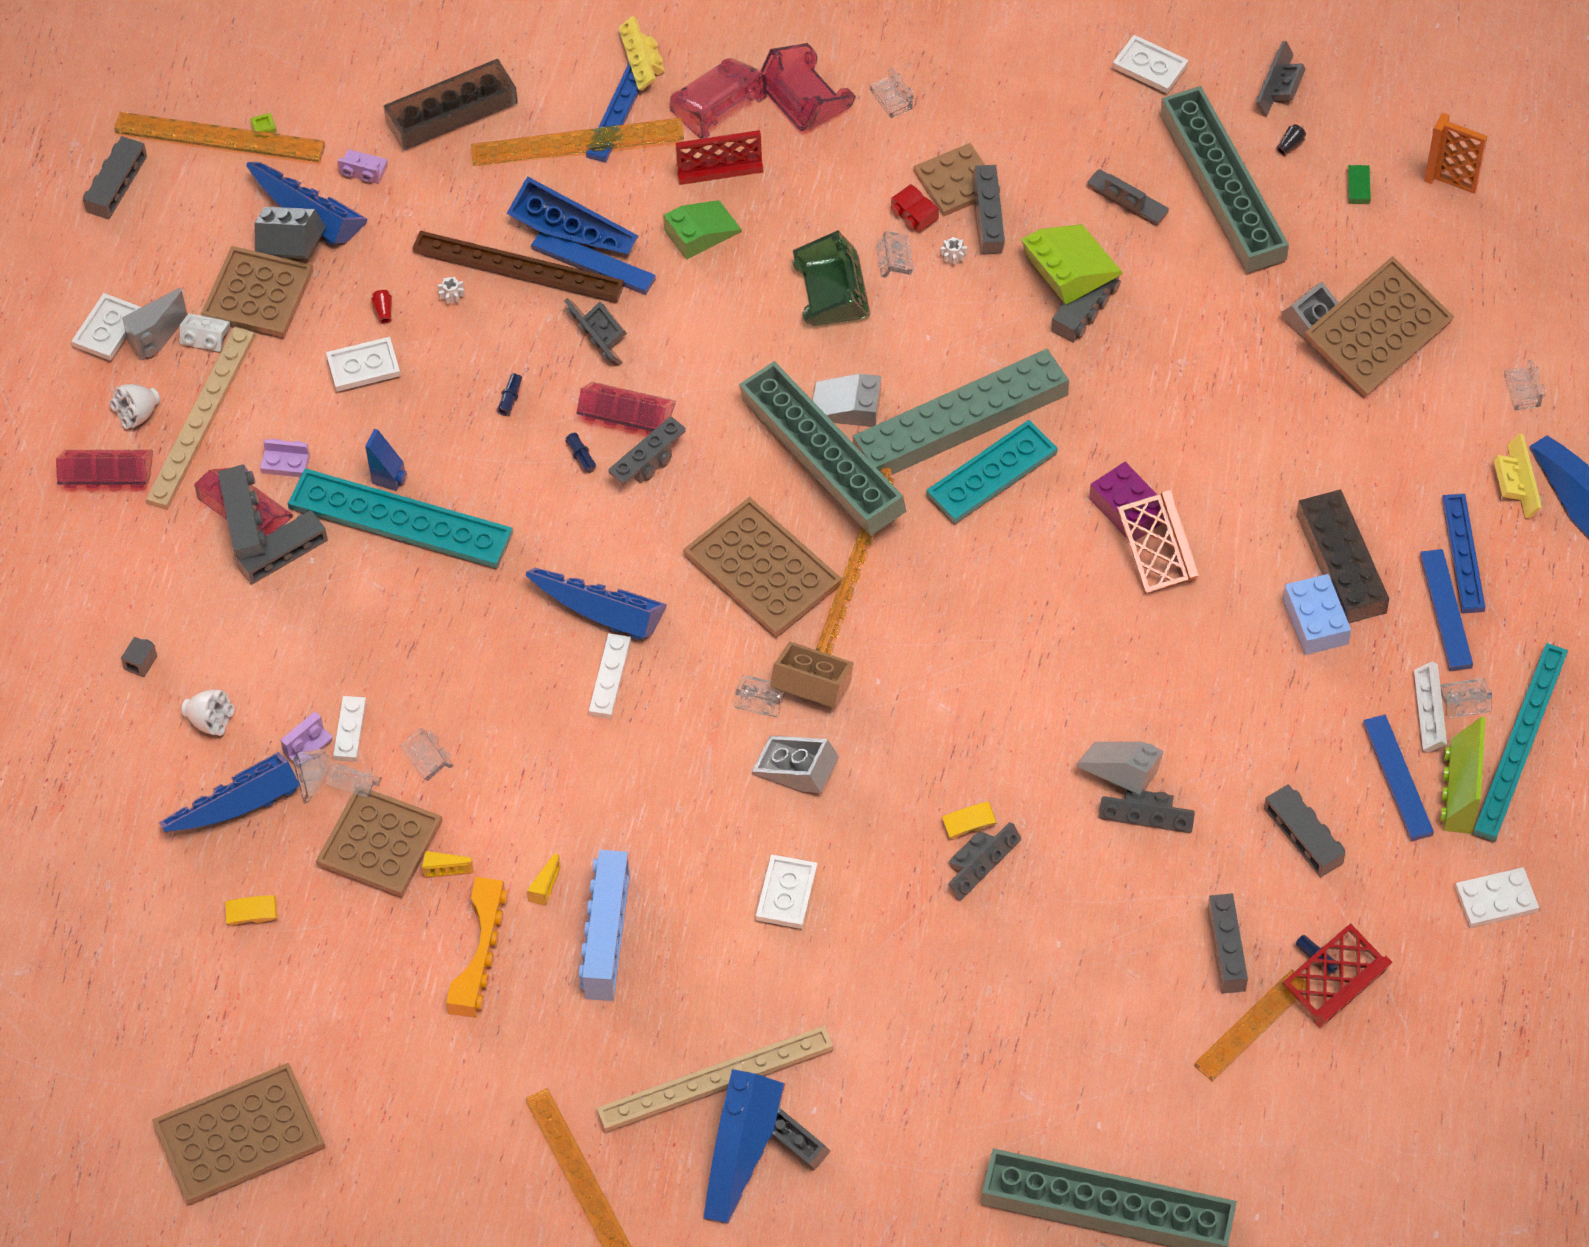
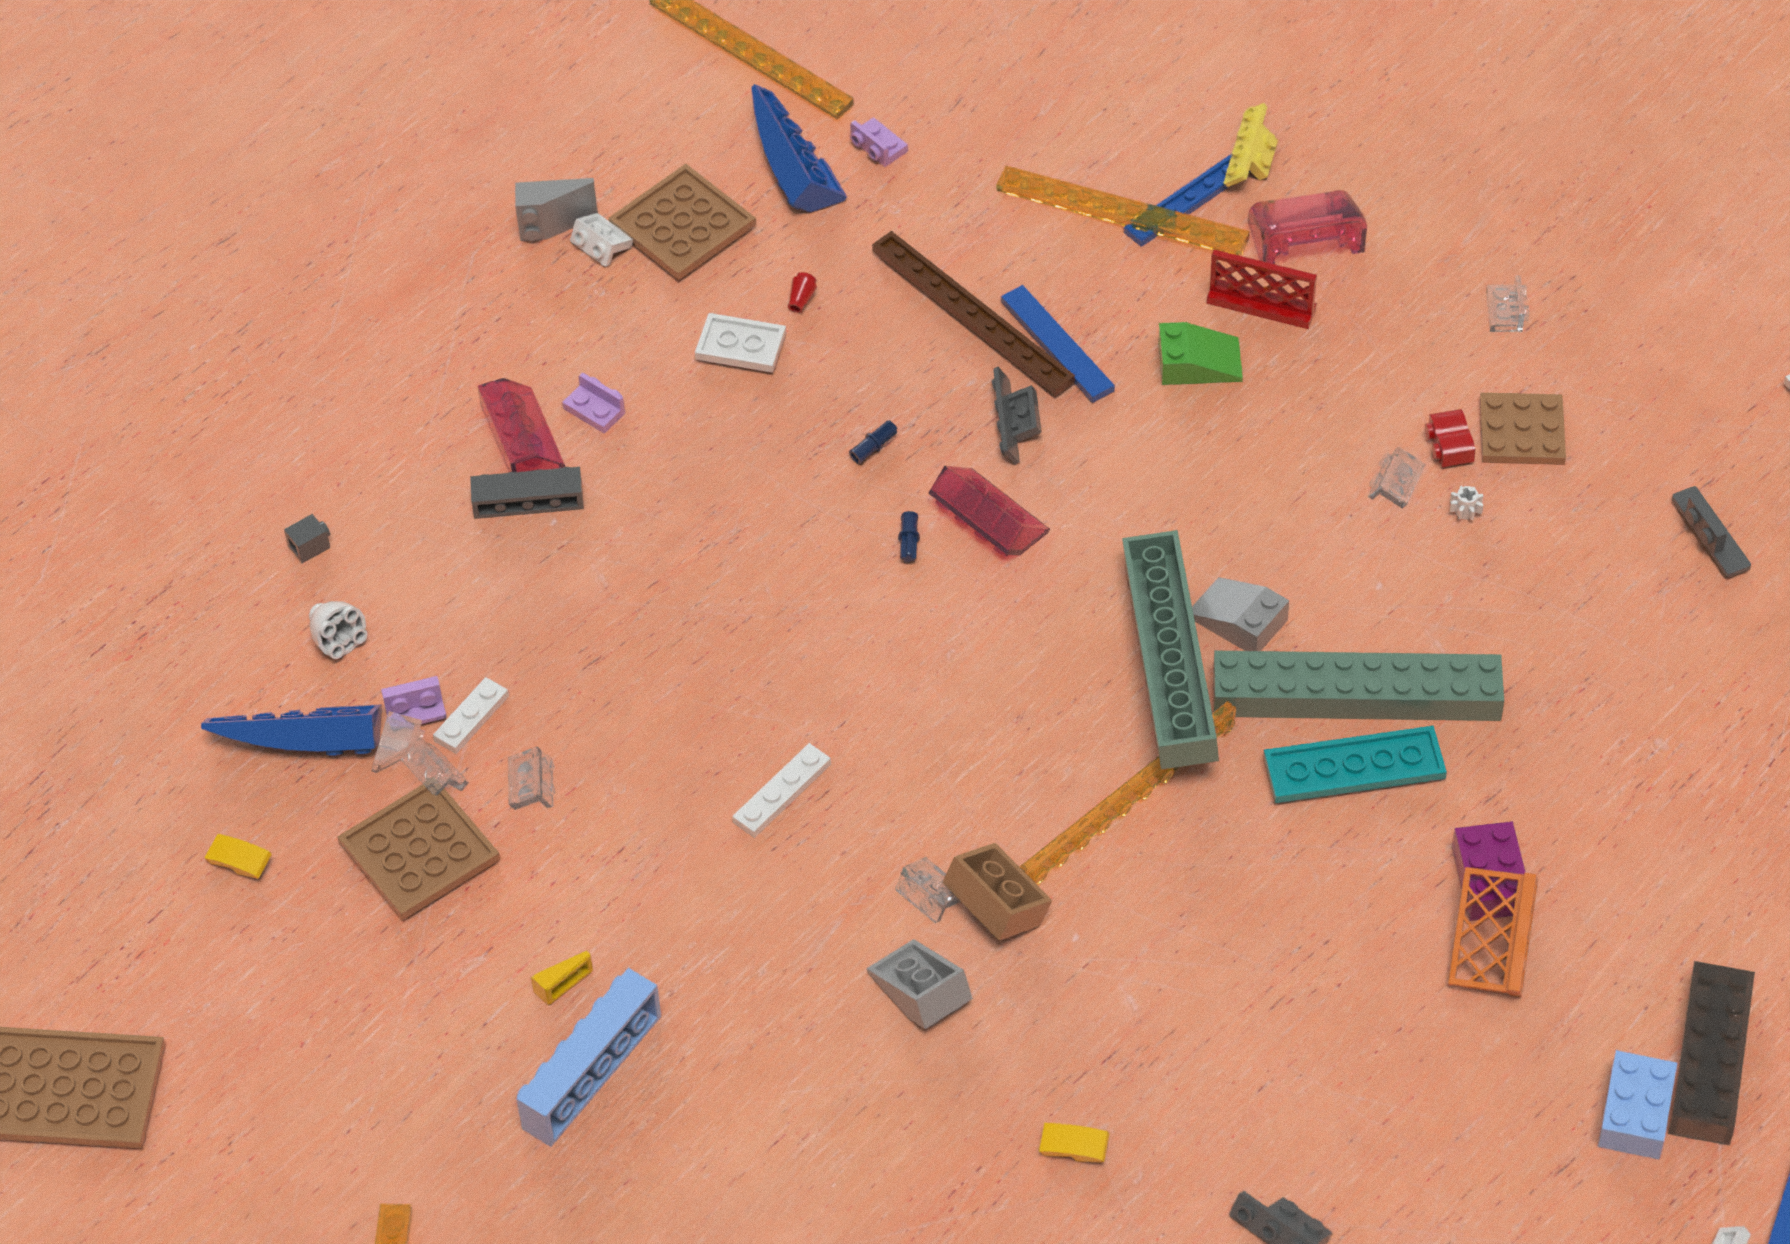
camera: 30 degrees right, 5 degrees down
clear pink slope [56,450,153,488] -> none
white plate [71,293,141,361] -> none
dark grey brick [83,136,147,220] -> none
white piece [110,384,160,429] -> none
tan plate [146,327,255,510] -> none
dark grey brick [218,464,267,560] -> none
lime tile [250,113,277,138] -> none
dark grey slope [255,207,326,259] -> none
teal plate [288,468,513,568] -> none
blue slope [365,429,407,491] -> none
clear smoke brick [383,58,518,151] -> none
yellow slope [422,851,474,877] -> none
white gear [438,277,465,304] -> none
light orange arch [446,877,508,1018] -> none
blue wedge [506,176,639,255] -> none
blue wedge [526,567,667,639] -> none
dark grey bracket [608,417,686,484] -> none
medium nougat plate [683,497,842,637] -> none
white plate [756,854,817,929] -> none
clear pink windscreen [758,43,856,131] -> none
clear green windscreen [792,230,870,326] -> none
dark grey bracket [948,822,1021,901] -> none
dark grey brick [972,165,1005,254] -> none
lime slope [1021,224,1123,305] -> none
dark grey brick [1051,276,1121,343] -> none
light grey slope [1076,742,1164,795] -> none

